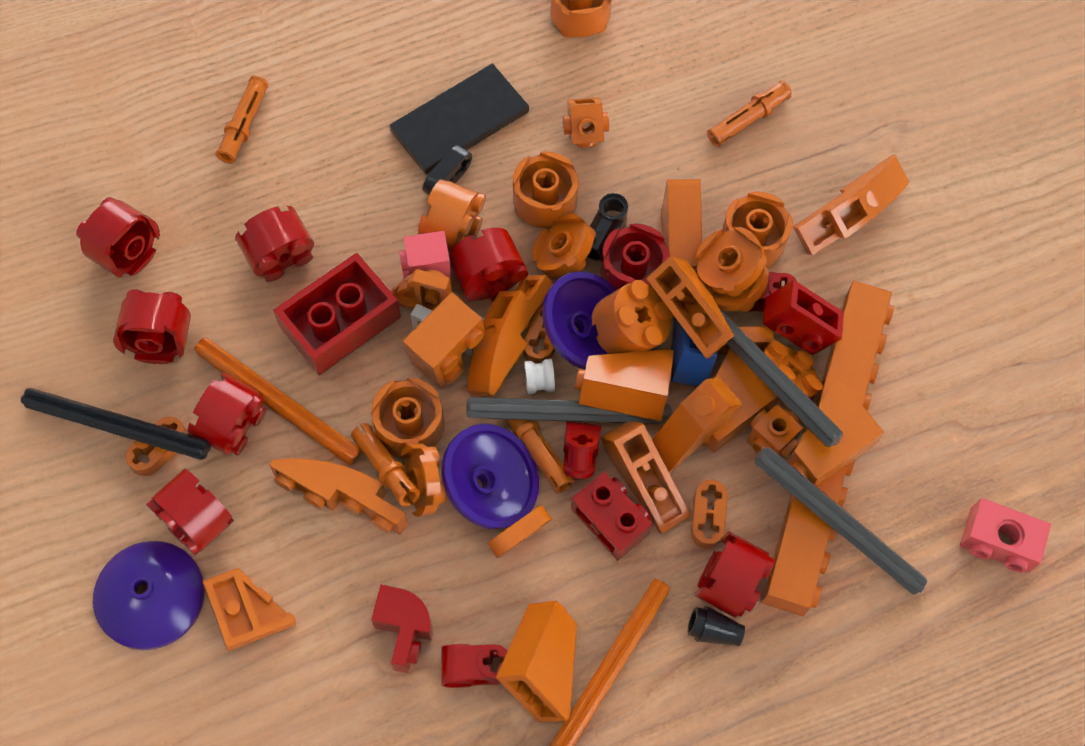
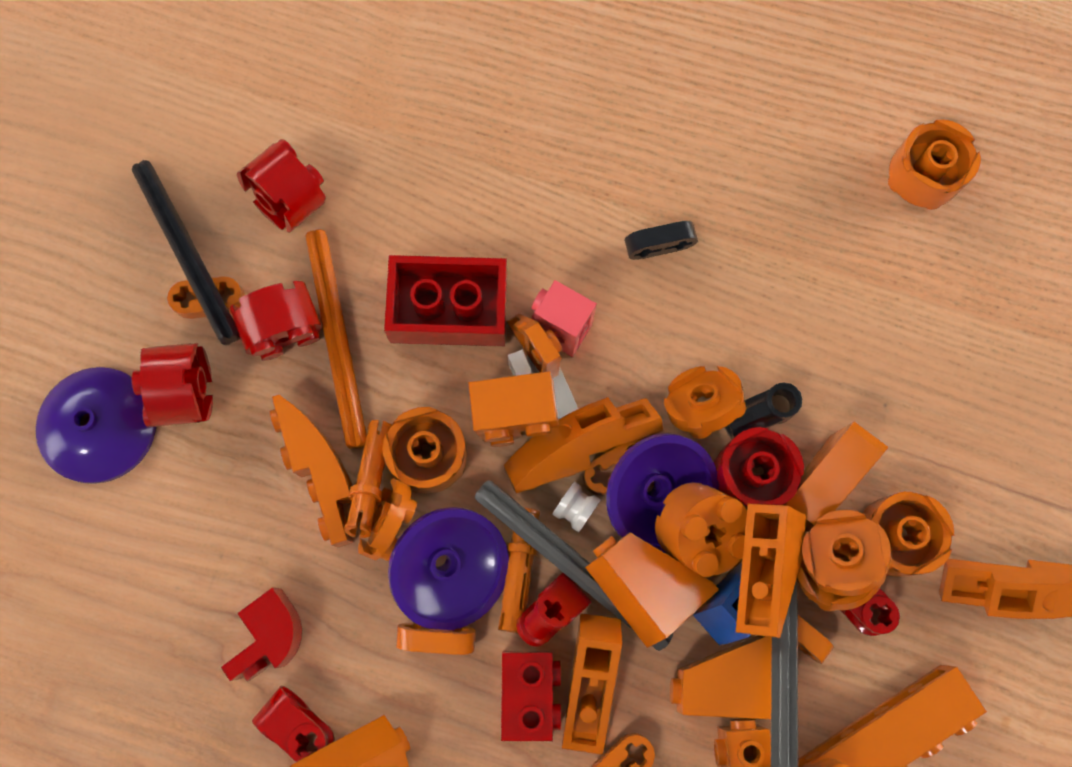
camera: 40 degrees right, 10 degrees up
red brick [76,197,160,277] -> none
orange wing [203,568,296,651] -> none
orange pin [215,75,269,164] -> none
red brick [235,206,314,282] -> none
black tile [389,63,529,175] -> none
orange brick [418,180,486,252] -> none
red brick [449,227,529,302] -> none
orange brick [513,151,579,230] -> none
orange brick [563,97,609,148] -> none
orange slope [652,378,743,474] -> none
orange pin [707,80,792,147] -> none
red brick [762,280,844,355] -> none
orange plate [763,340,823,400] -> none

